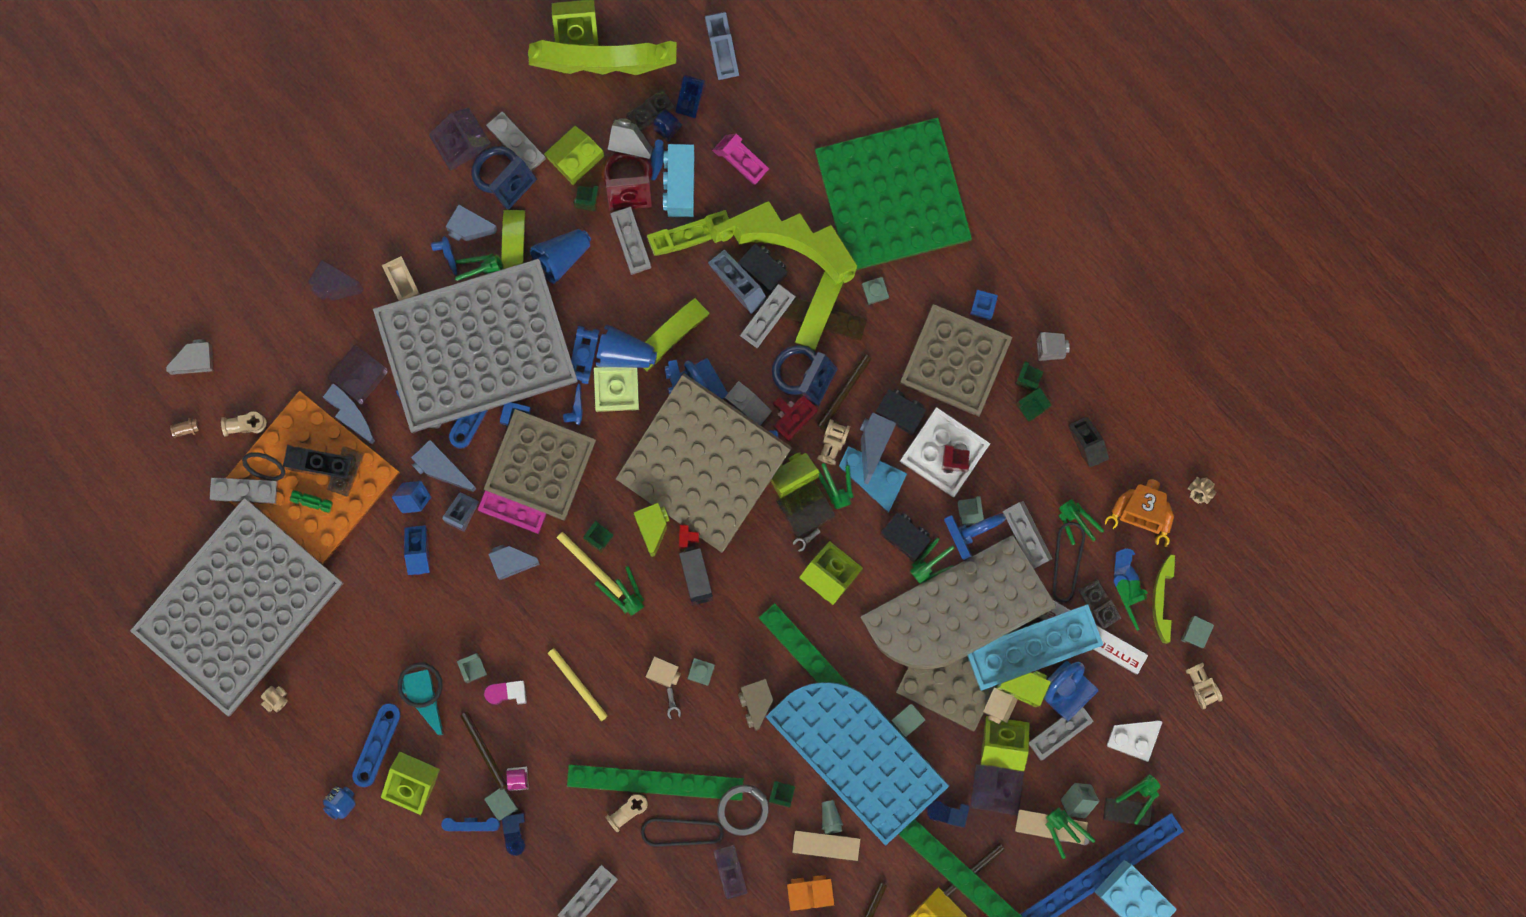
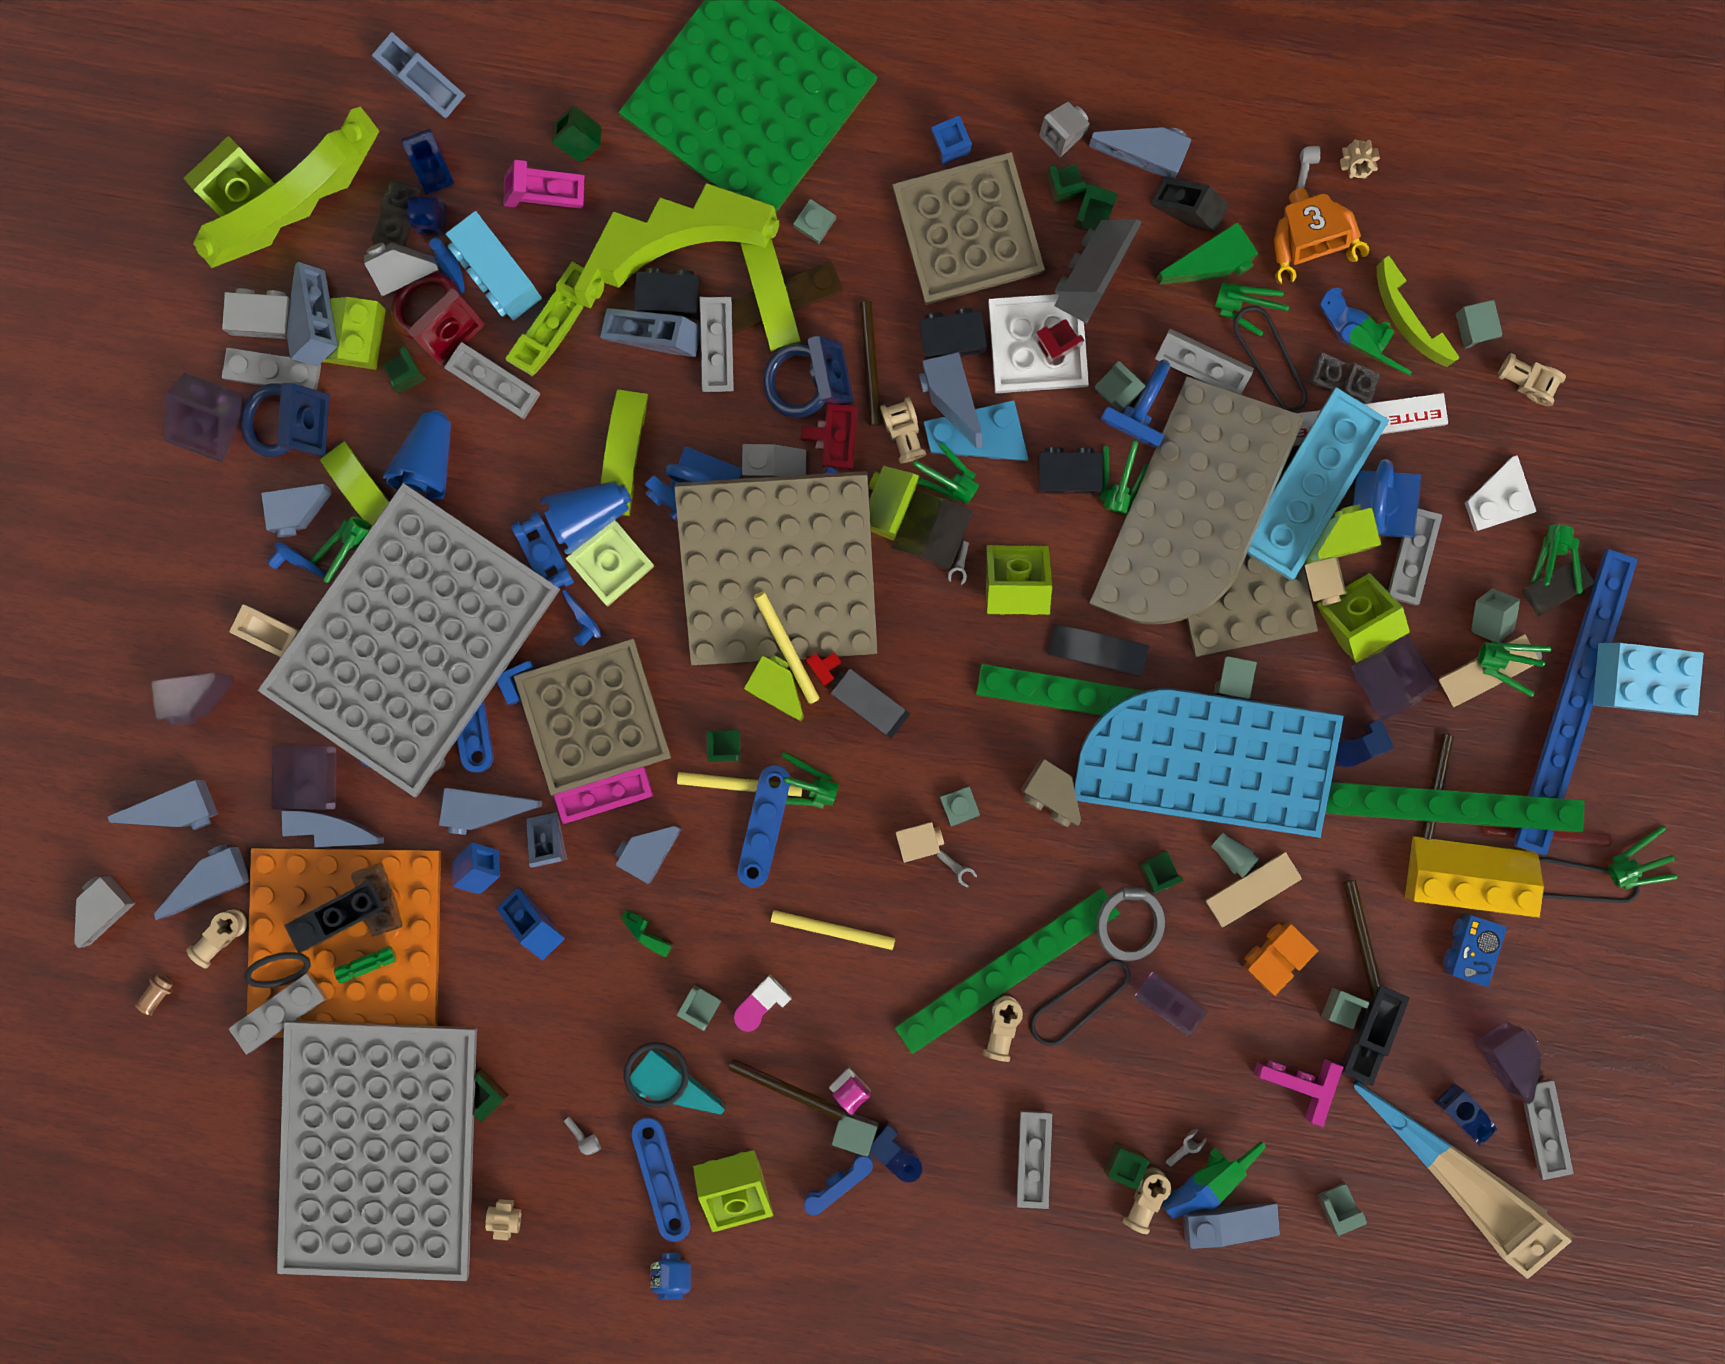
camera: 35 degrees left, 5 degrees up
none -> sand blue slope [108,780,218,830]
none -> sand blue slope [154,844,250,920]
none -> light grey brick [222,288,290,339]
none -> sand blue slope [286,262,338,366]
none -> dark green panel [473,1069,509,1123]
none -> dark green panel [552,105,602,162]
none -> light grey hand [564,1117,601,1155]
none -> green slope [622,909,673,958]
none -> blue plate [737,764,791,887]
none -> light yellow bar [753,591,820,703]
none -> black slope [1047,624,1149,677]
none -> dark grey slope [1054,219,1142,324]
none -> sand blue slope [1088,127,1192,179]
none -> green slope [1156,223,1258,285]
none -> light grey hand [1296,146,1320,189]

